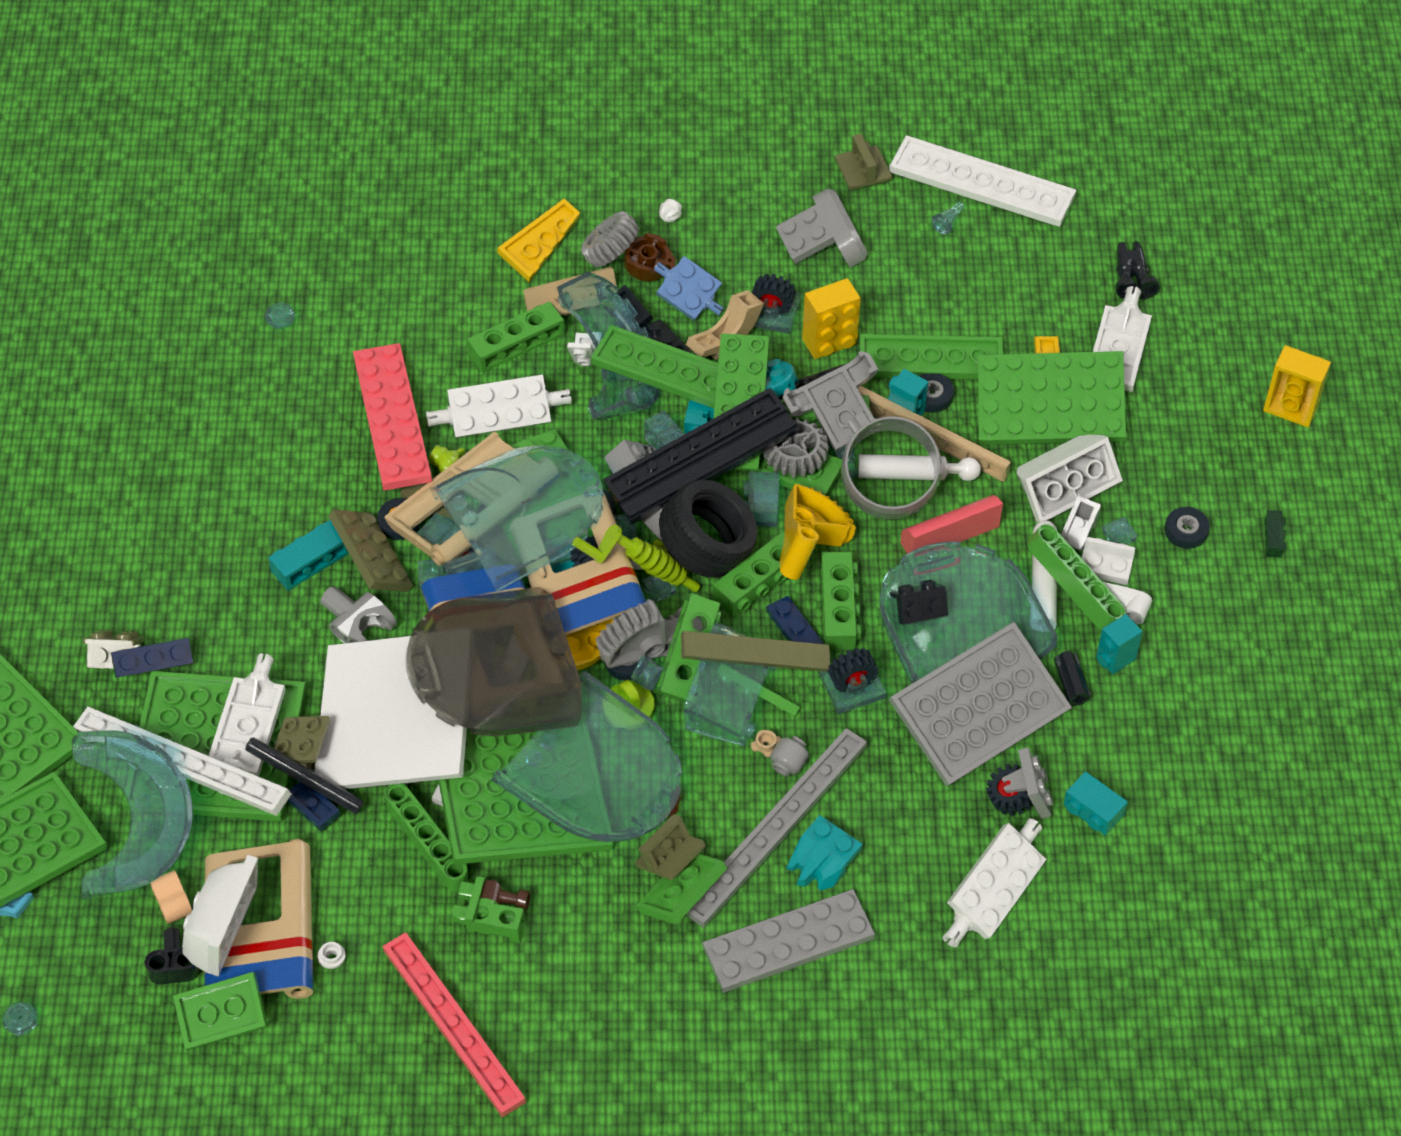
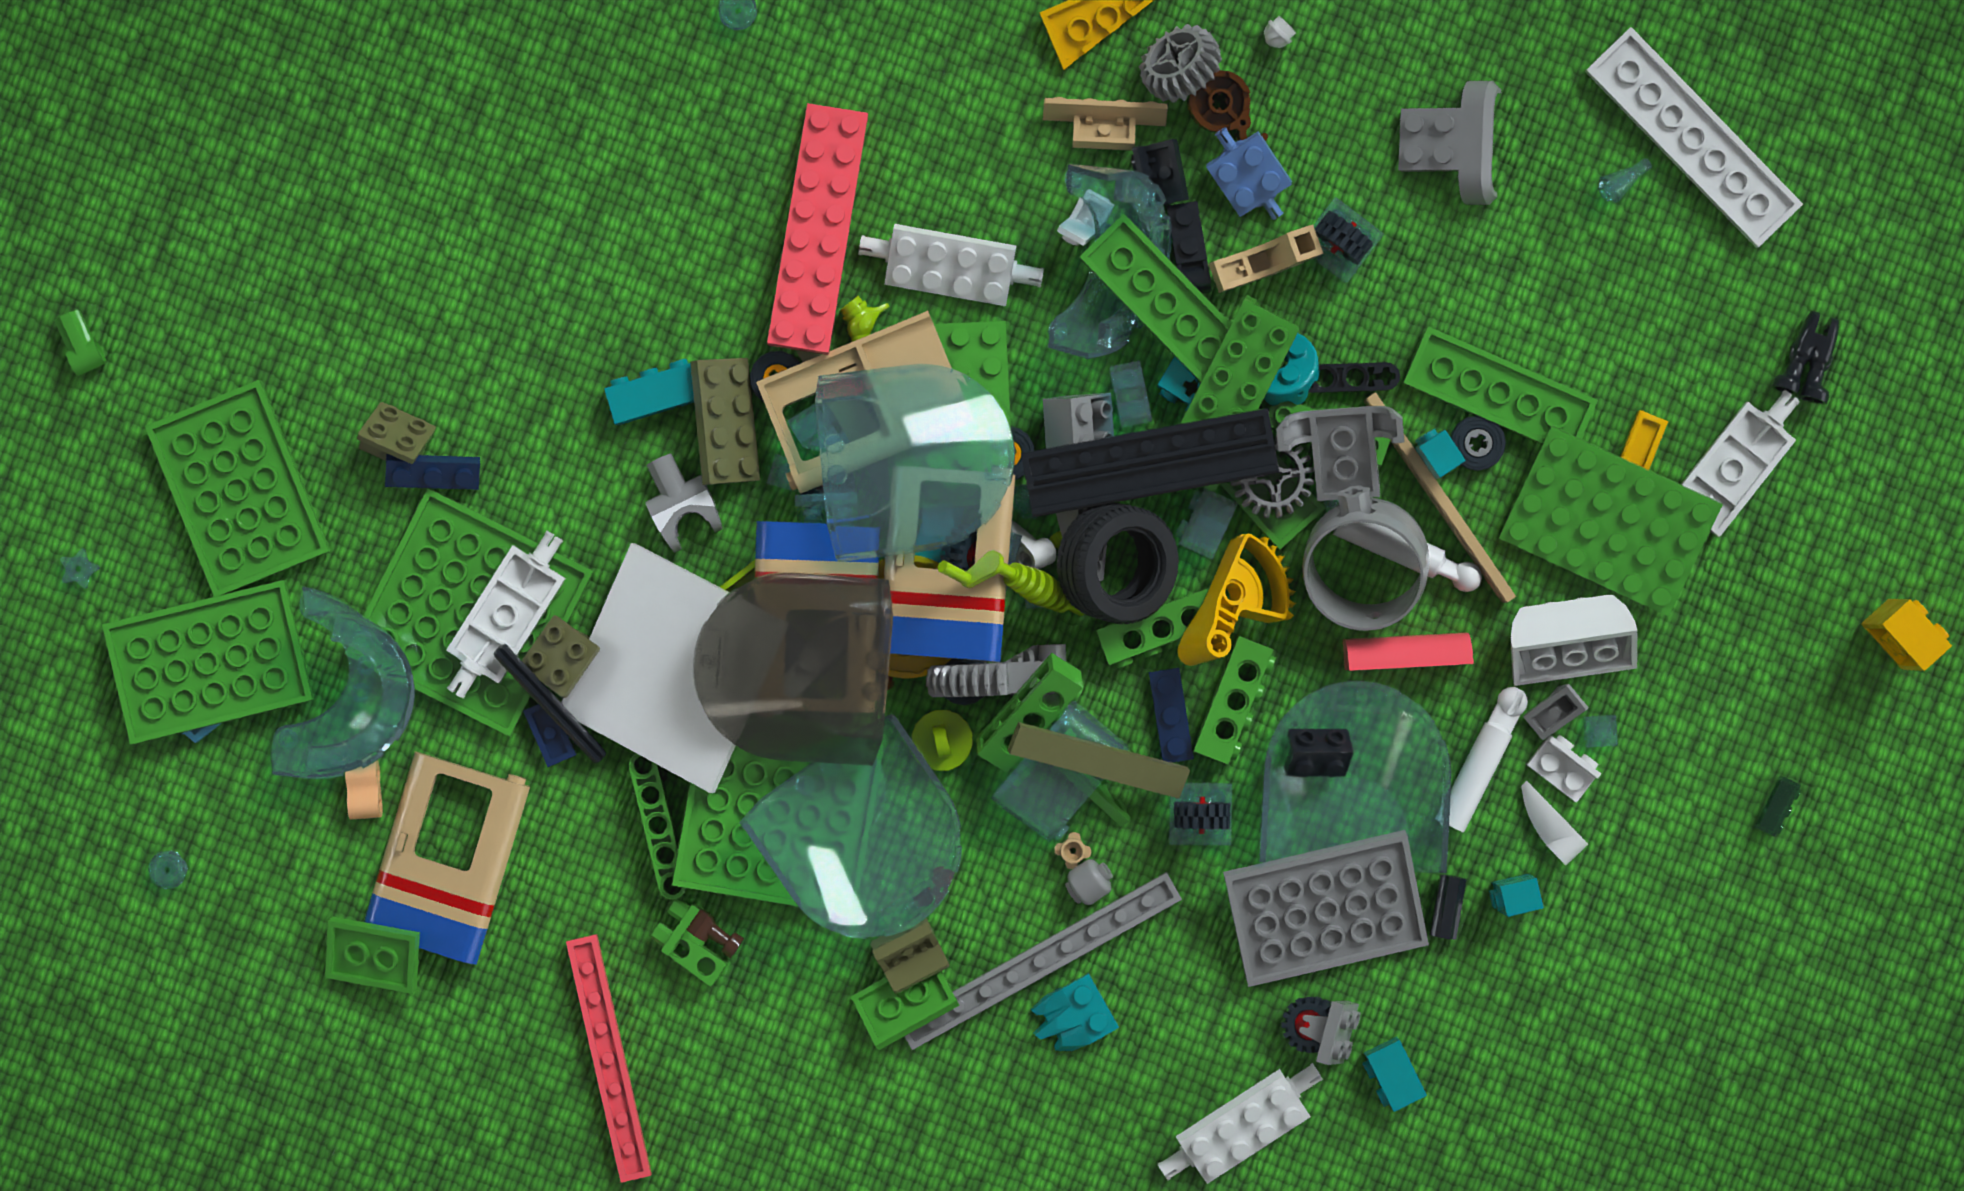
camera: 25 degrees right, 35 degrees up
white plate [73,707,291,816] -> none
black beam [144,927,201,985] -> none
white windscreen [183,855,258,976] -> none
white plate [318,942,346,969] -> none
bright green brick [467,301,565,373] -> none
clear light blue plate [631,656,664,691] -> none
light grey plate [702,889,875,993] -> none
yellow brick [802,278,861,359] -> none
olive bracket [835,134,892,190] -> none
bright green beam [1027,524,1126,631] -> none
black bush [1164,507,1210,549] -> none

